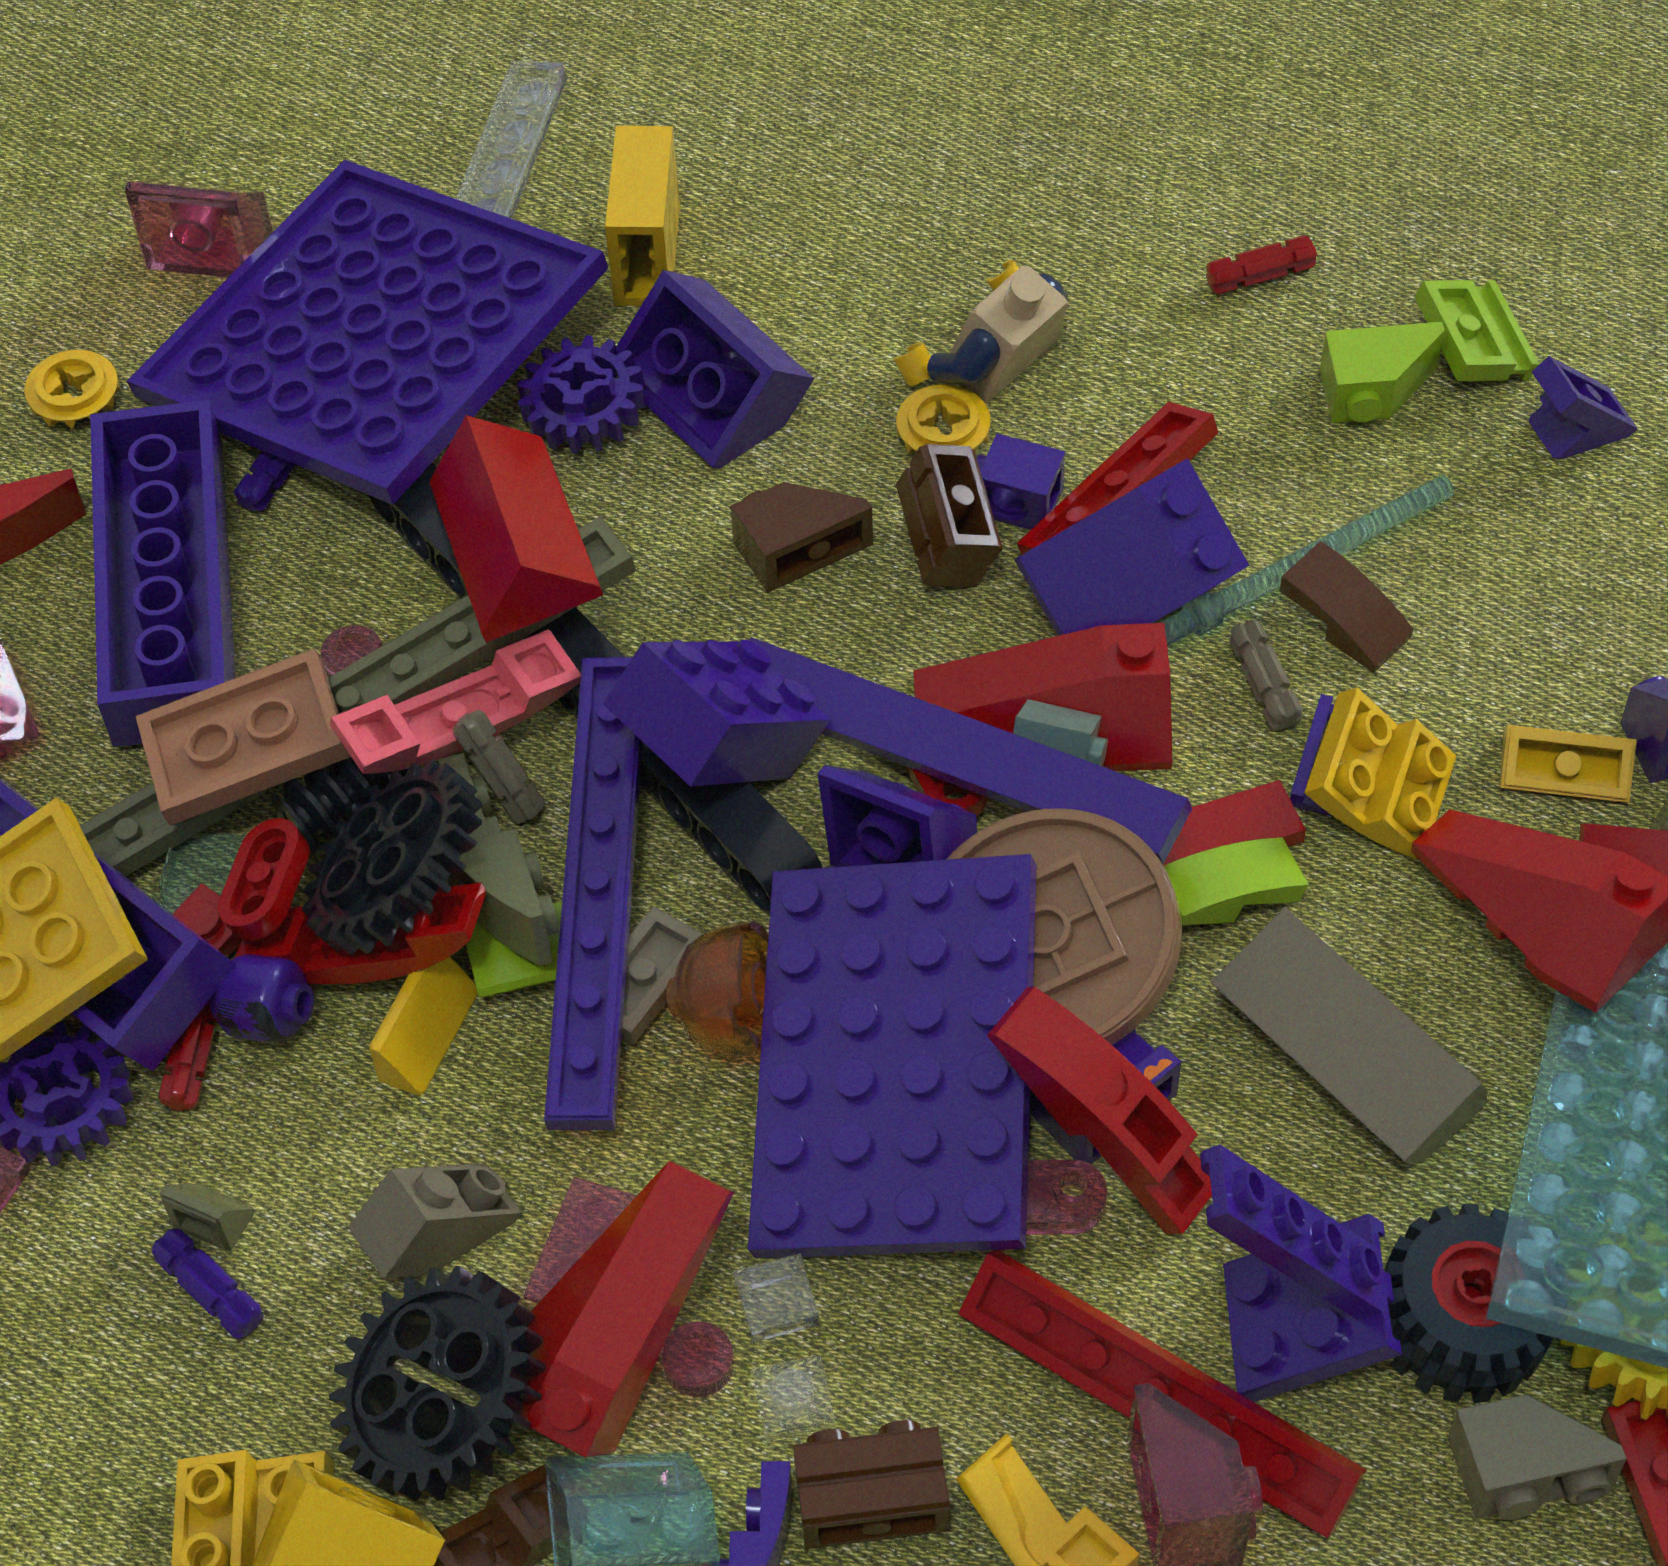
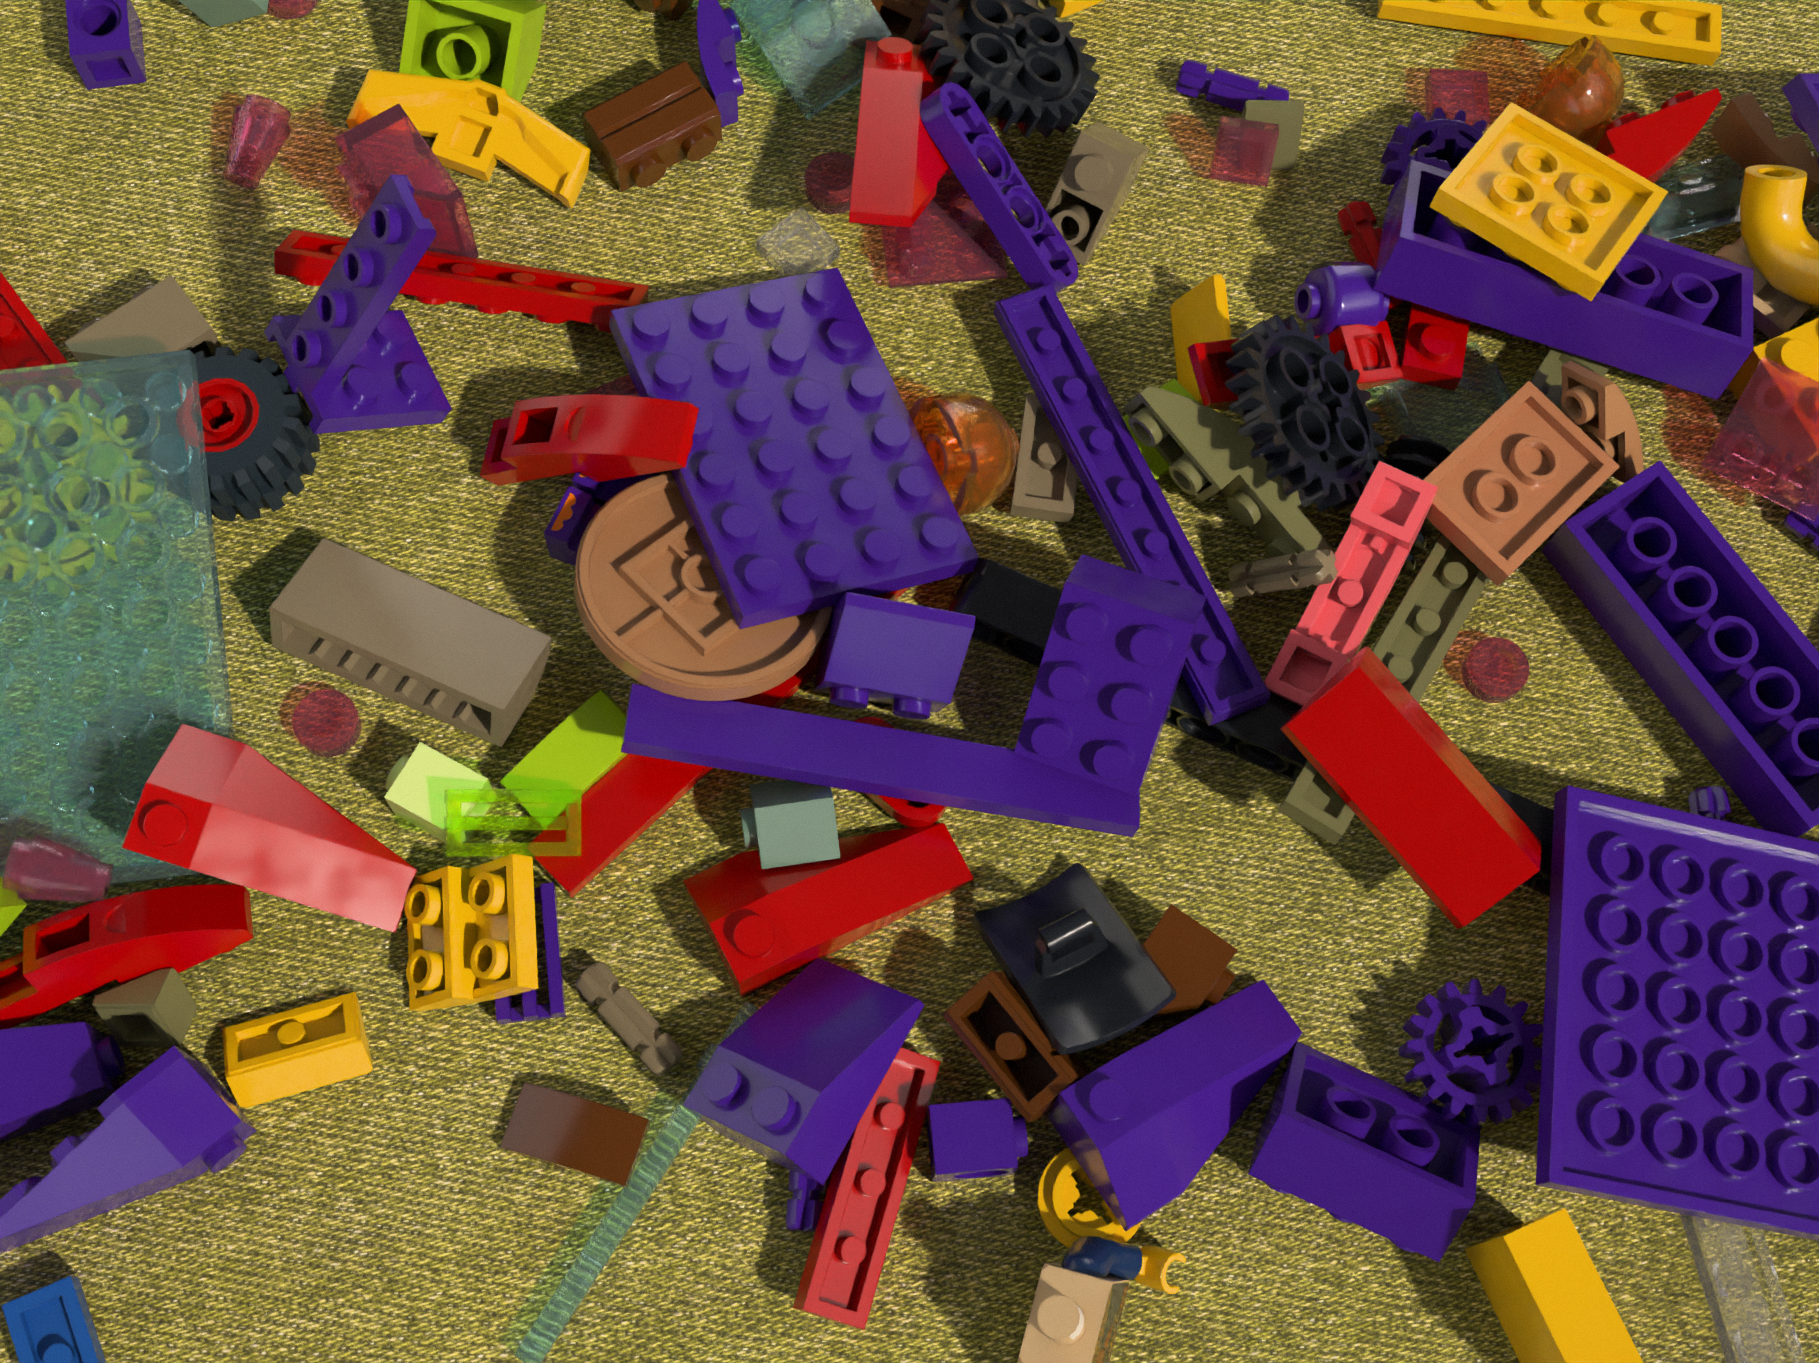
camera: 145 degrees right, 15 degrees up
red plate [217,818,310,941] -> none
clear plate [751,1355,835,1445] -> none
none -> clear pink tile [292,689,362,757]
none -> yellowish green brick [384,742,496,851]
none -> clear neon green tile [444,789,581,857]
none -> dark purple beam [919,82,1078,294]
none -> black shield [972,863,1177,1055]
none -> dark purple wedge [1048,979,1303,1231]
none -> clear pink tile [1209,116,1279,187]
none -> medium nougat slope [1561,361,1644,483]

